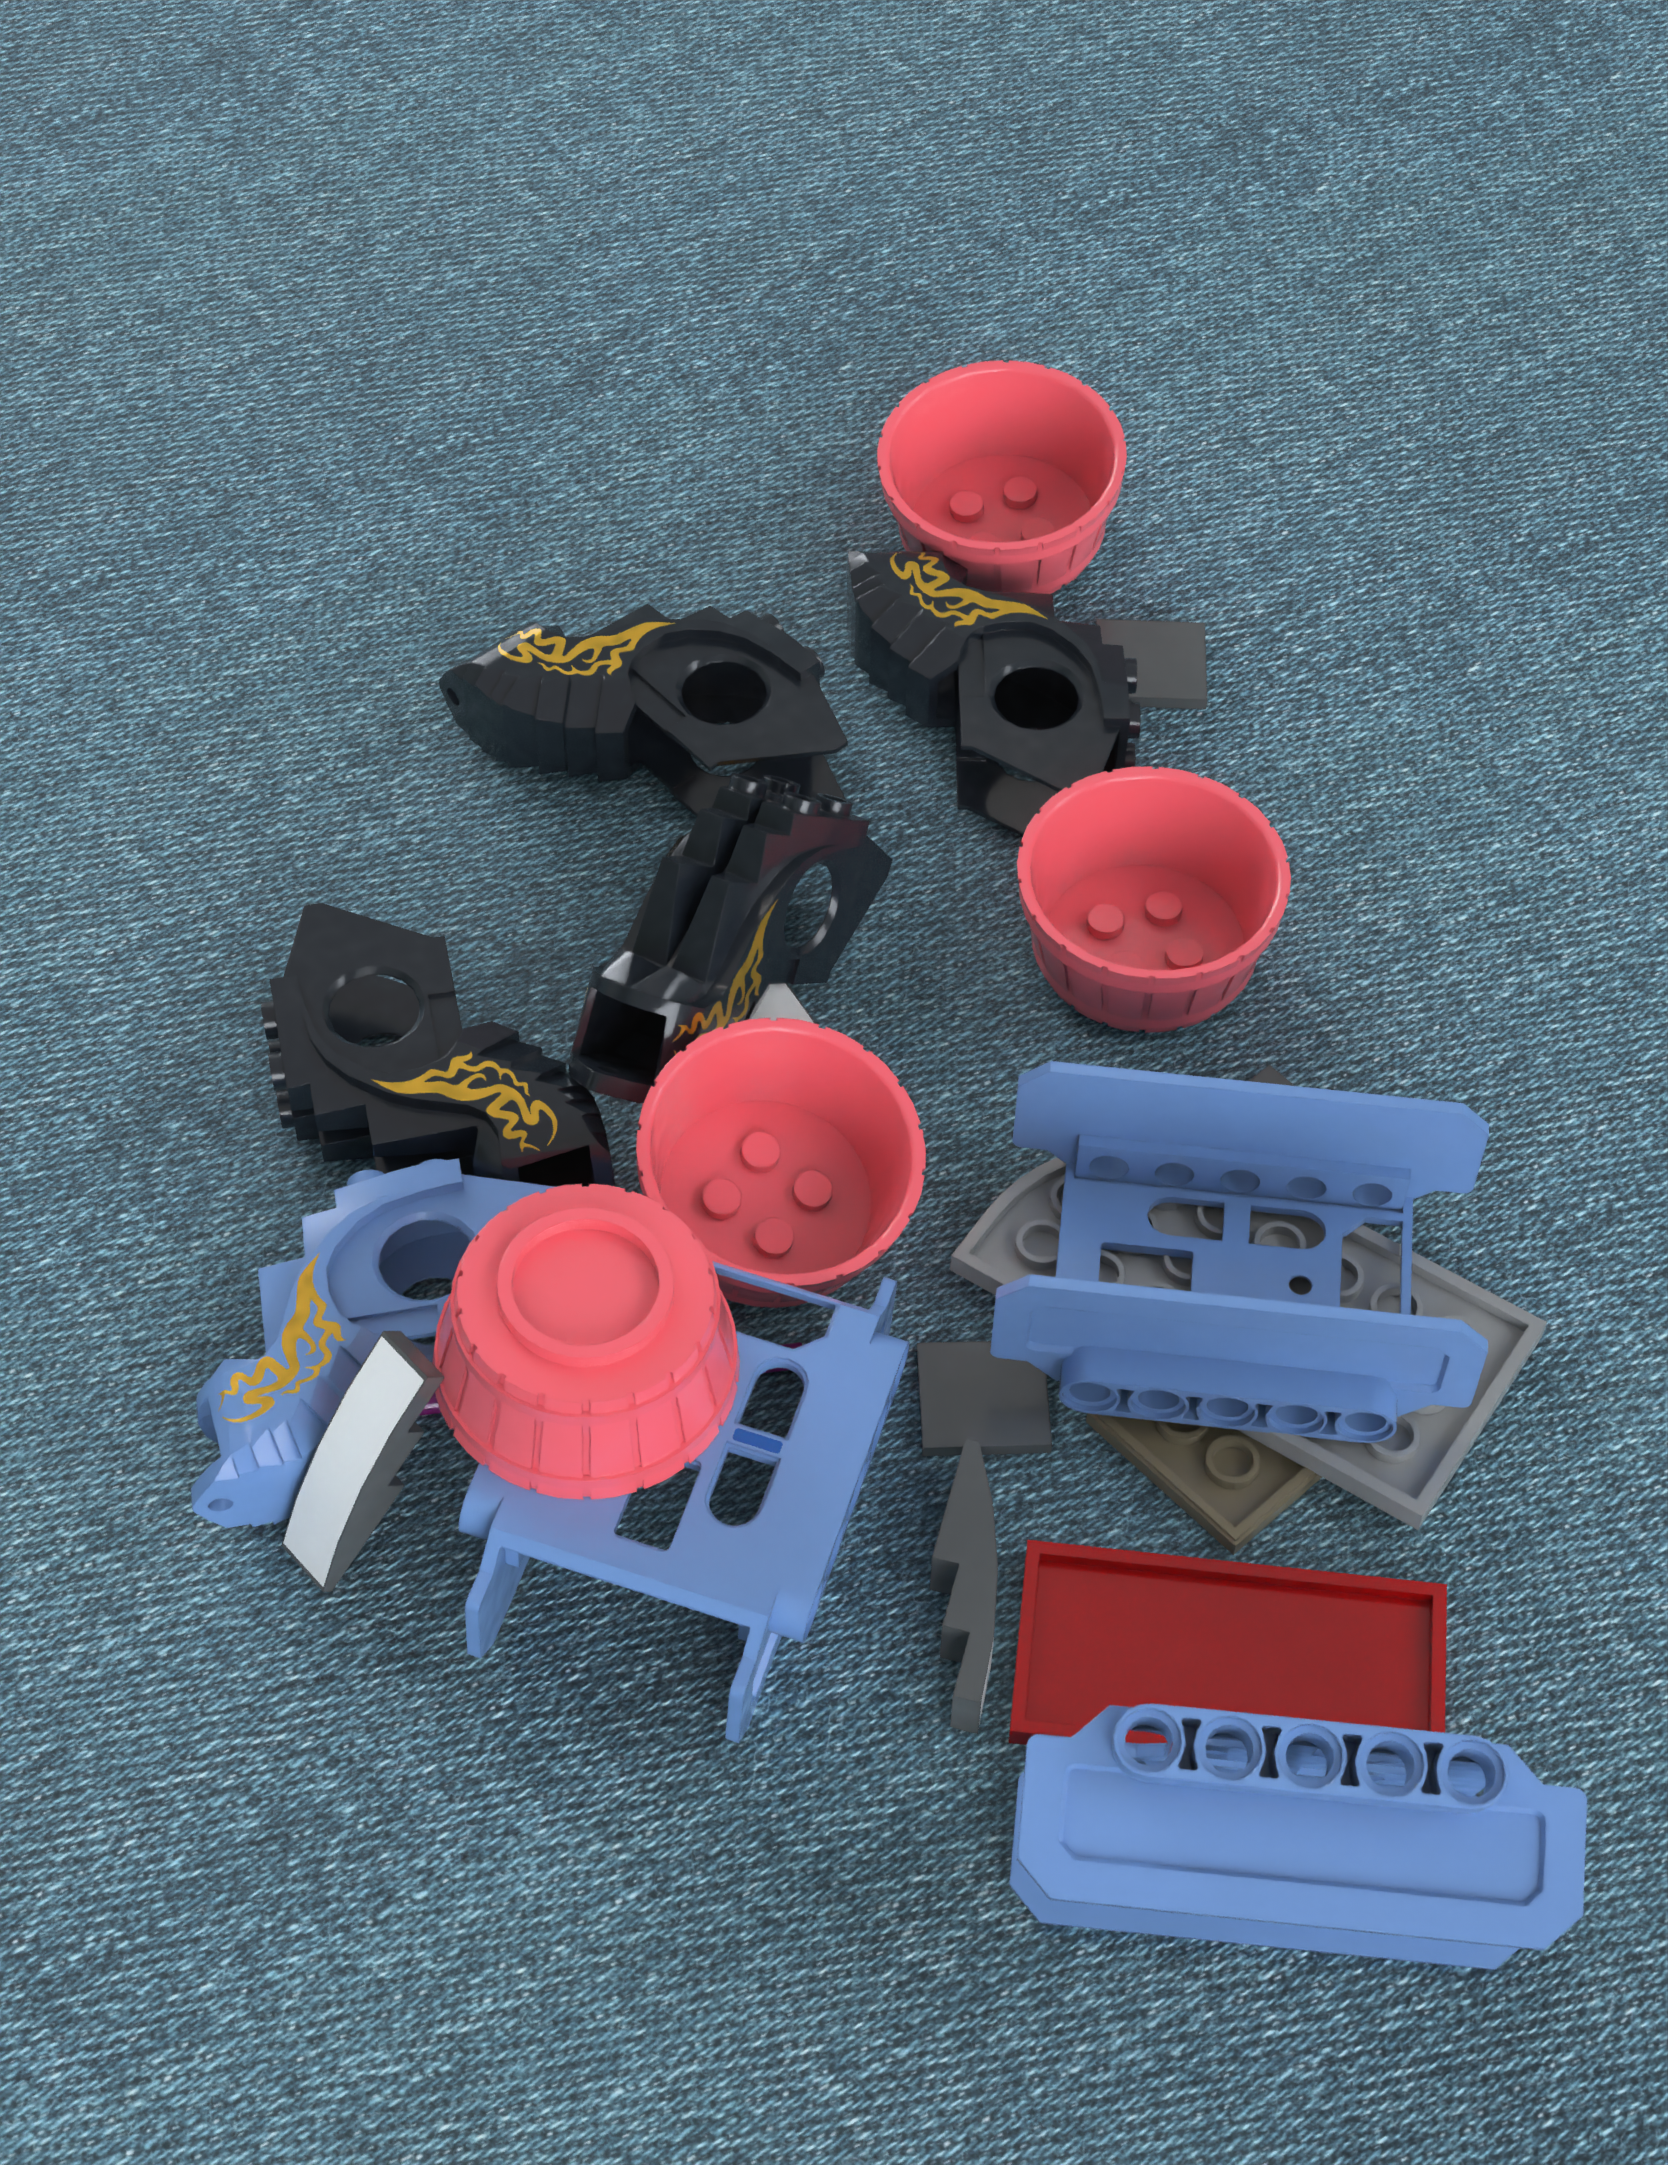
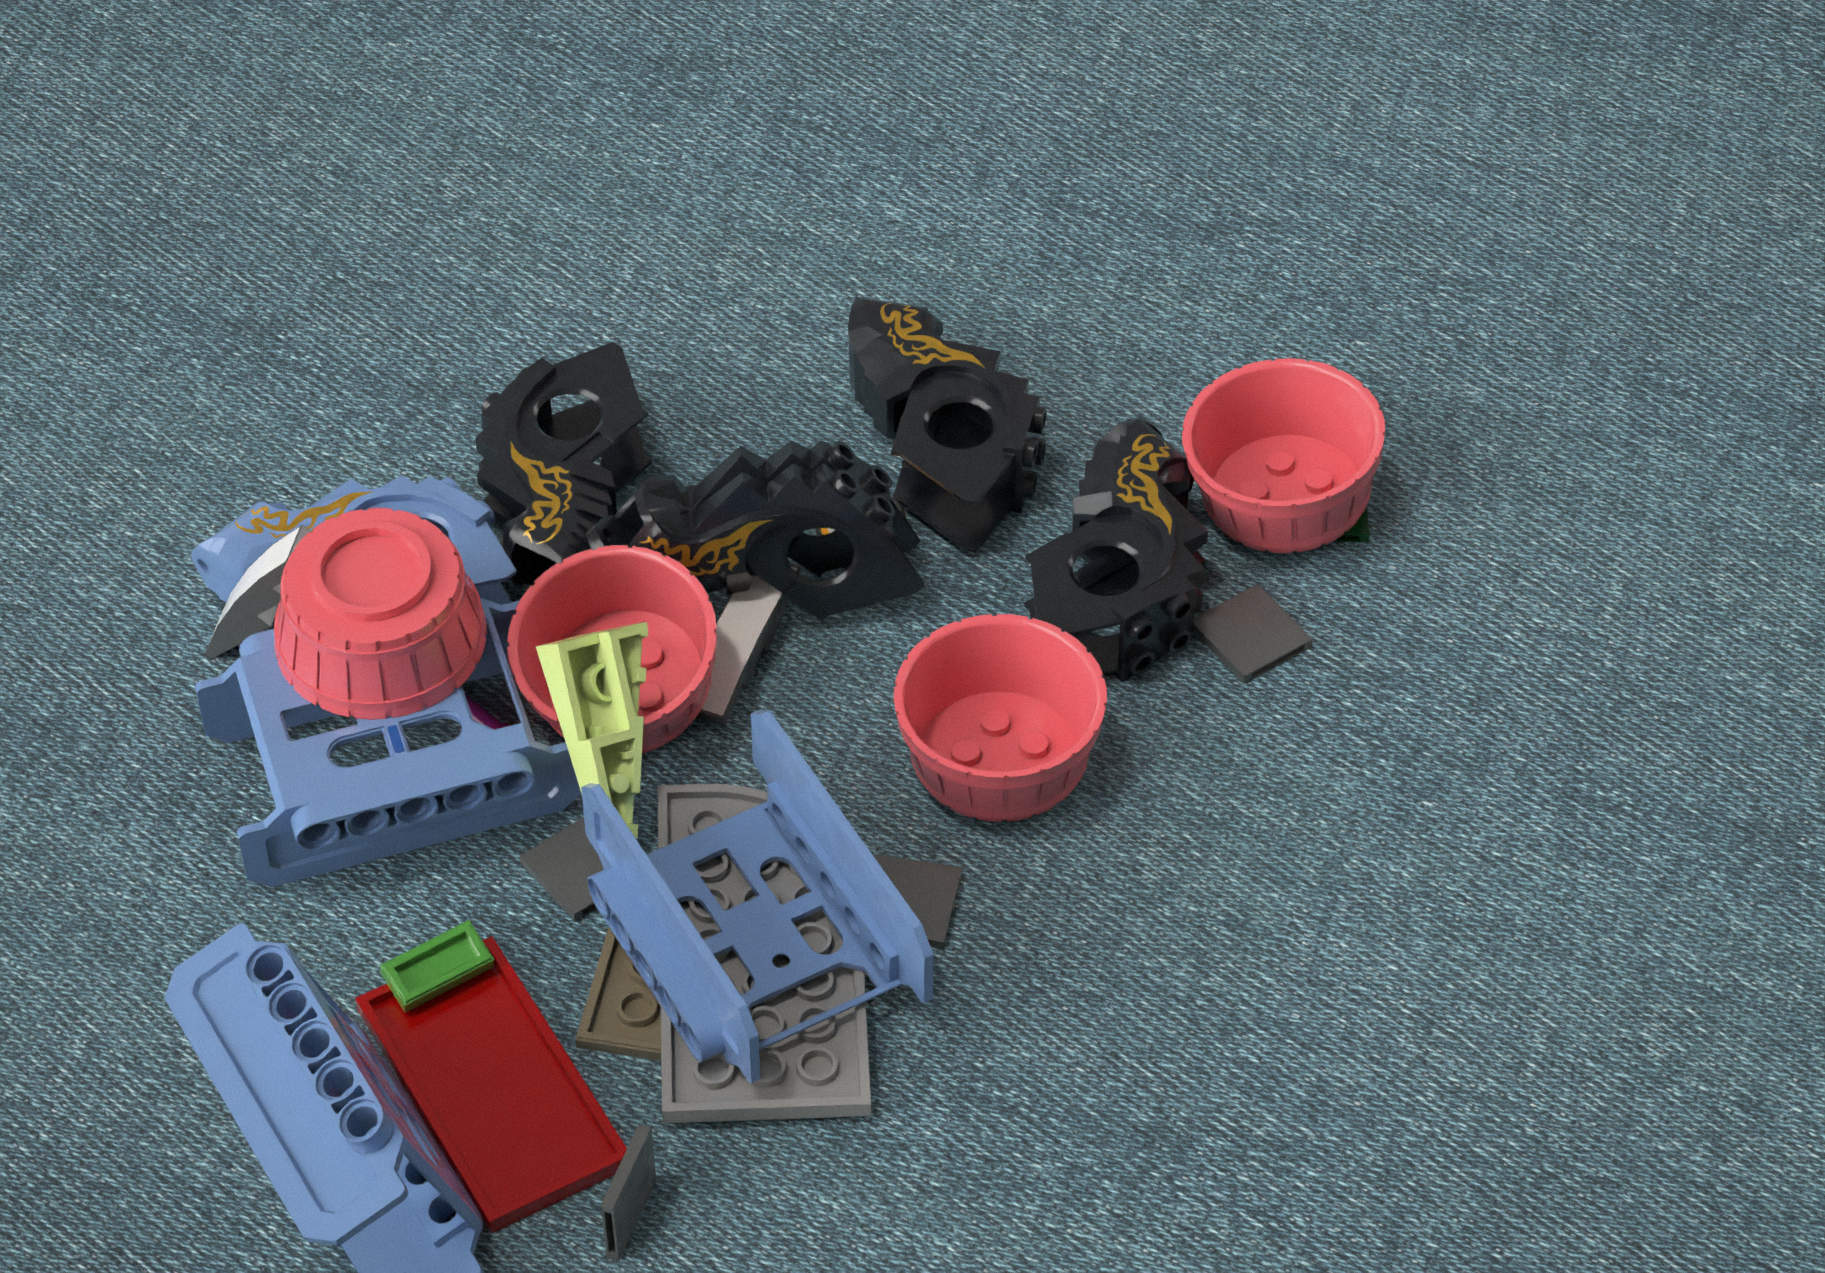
camera: 55 degrees right, 5 degrees down
dark grey slope [930,1438,998,1734] -> none
none -> bright green tile [380,920,494,1013]
none -> yellowish green wedge [536,622,648,839]
none -> dark grey piece [601,1124,656,1261]

